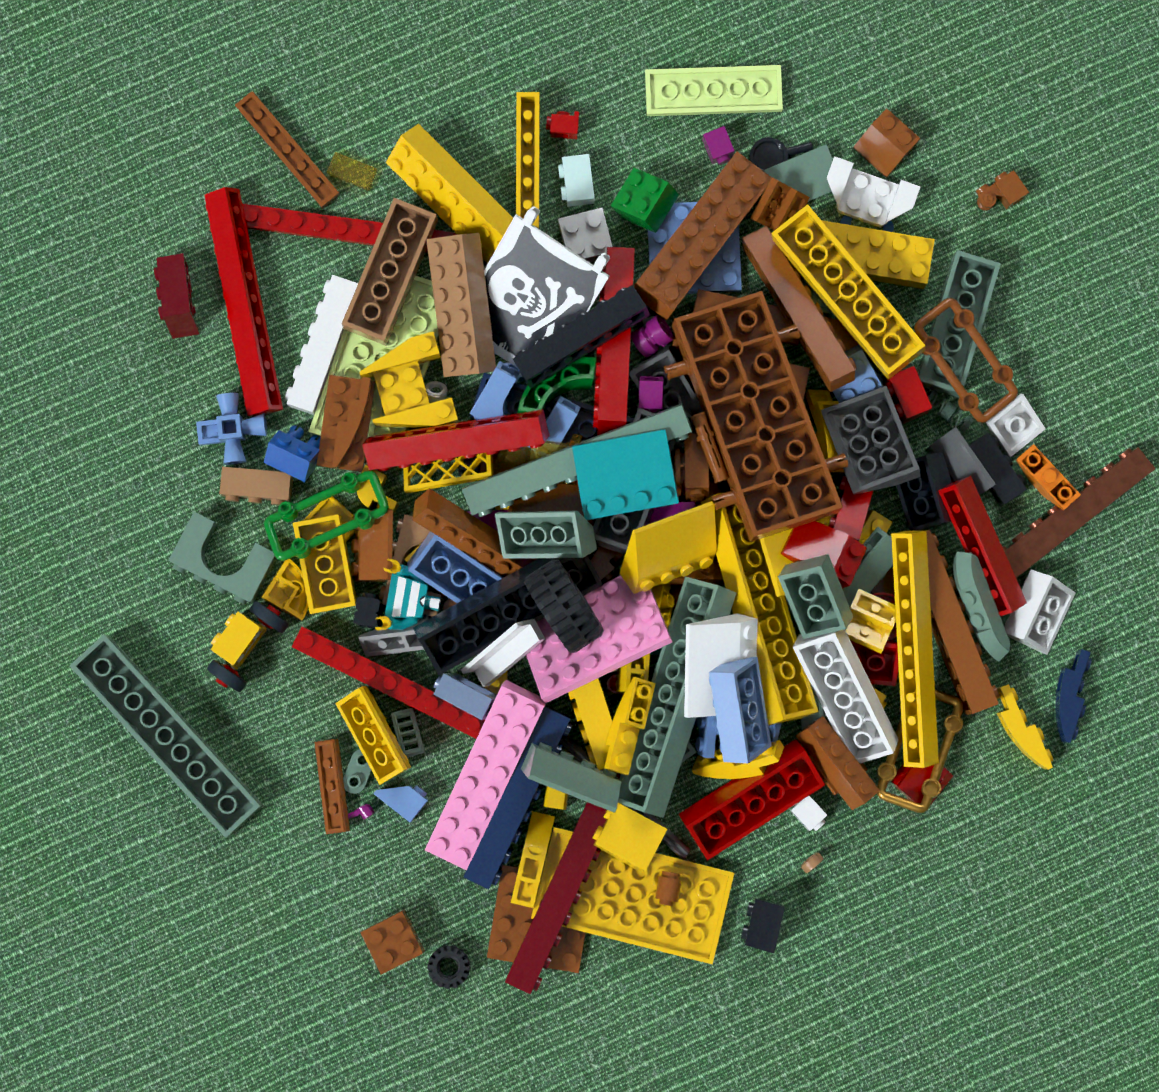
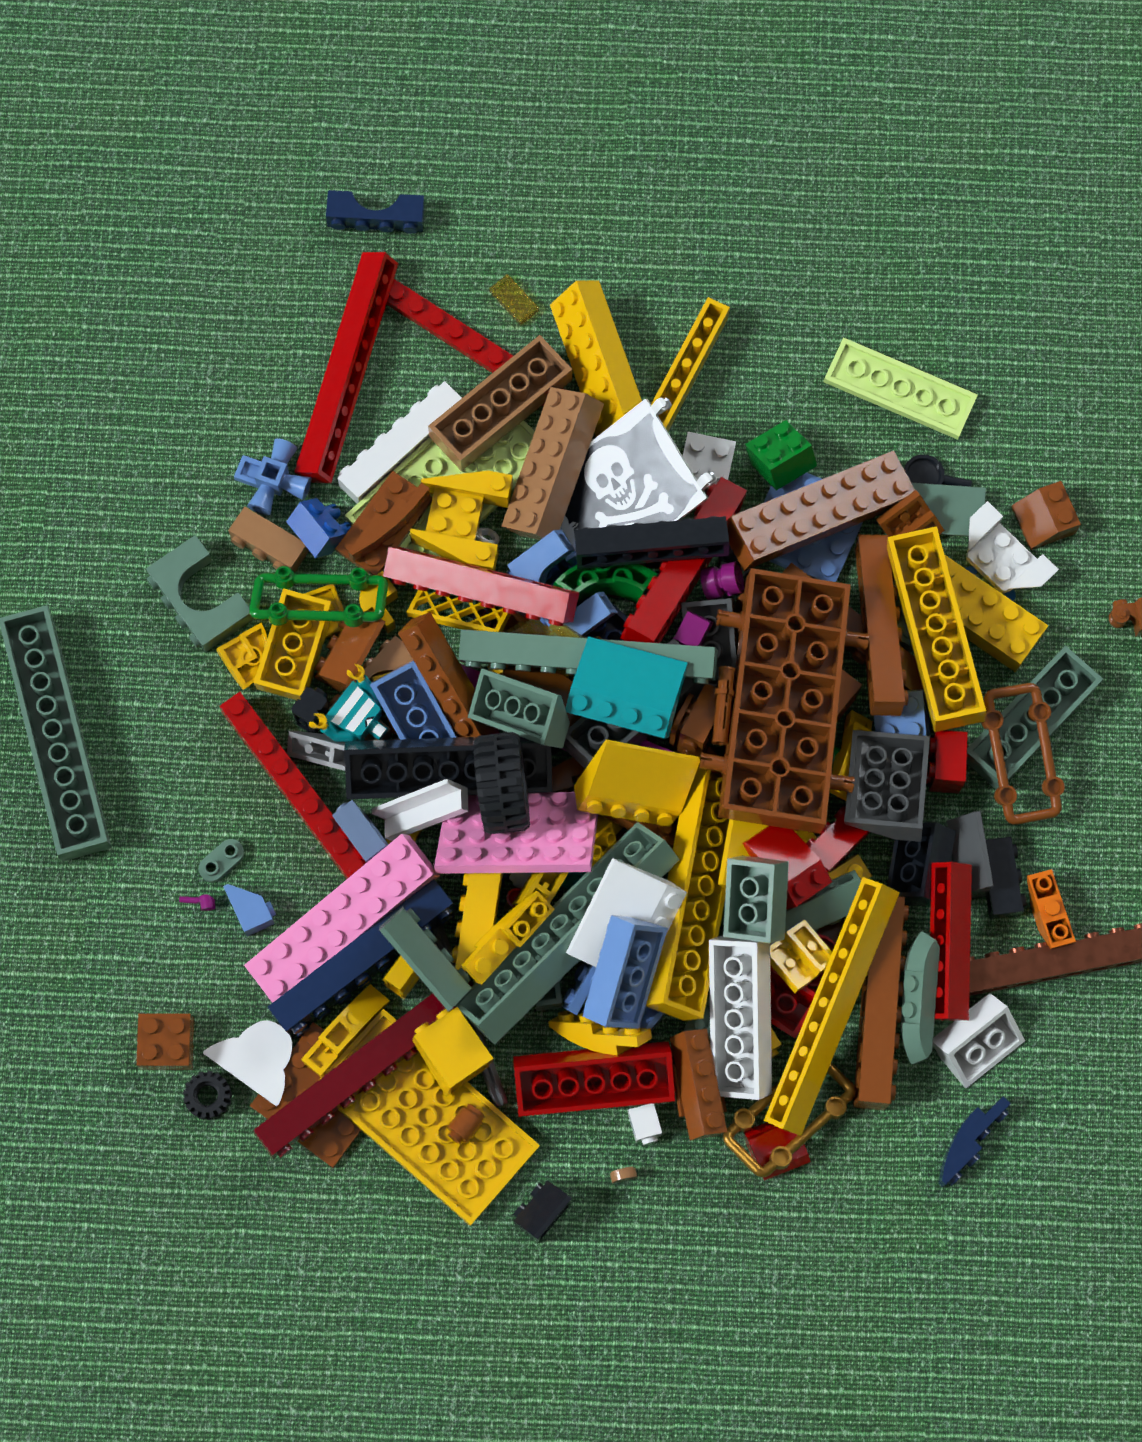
camera: 25 degrees right, 10 degrees down
dark red wedge [154,253,199,339] -> none
brick [207,601,289,692] -> none
dark orange plate [235,91,340,209] -> none
dark orange tile [314,739,350,834] -> none
yellow slope [335,686,411,785] -> none
sand green slope [391,708,425,757] -> none
red brick [546,111,579,140] -> none
light aqua brick [558,154,595,207] -> none
magenta brick [702,126,734,165] -> none
sand green piece [928,390,974,433] -> none
white slope [986,393,1045,457] -> none
yellow slope [997,684,1054,769] -> none
none -> white sticker [203,1021,292,1106]
none -> dark blue arch [326,190,425,234]

